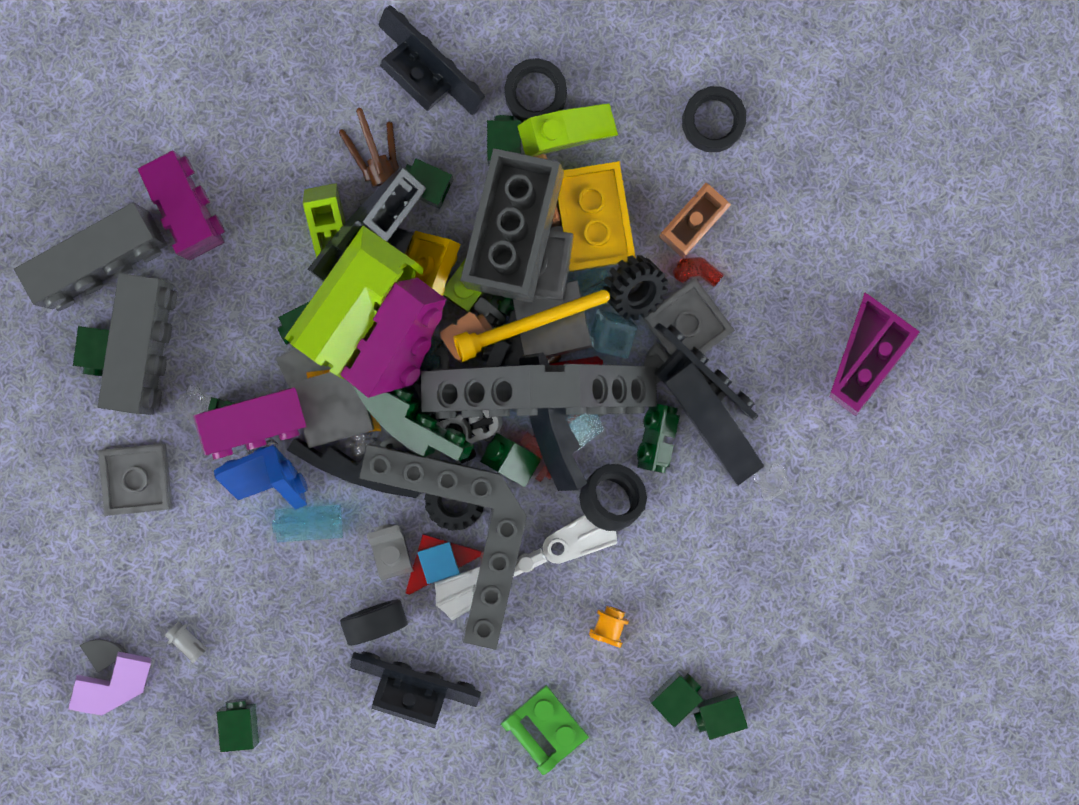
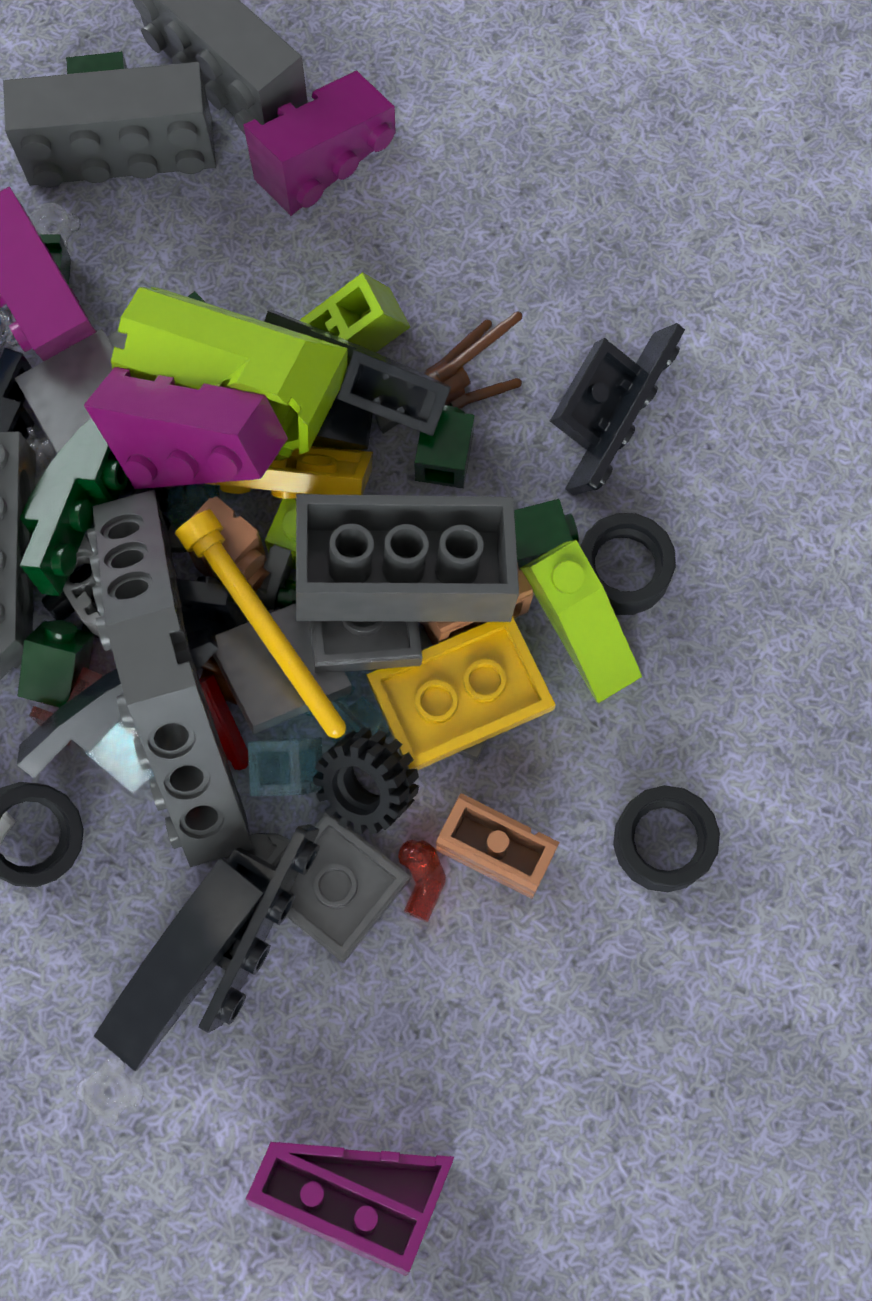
camera: 70 degrees right, 15 degrees down
dark green hinge [637,404,680,473] -> none

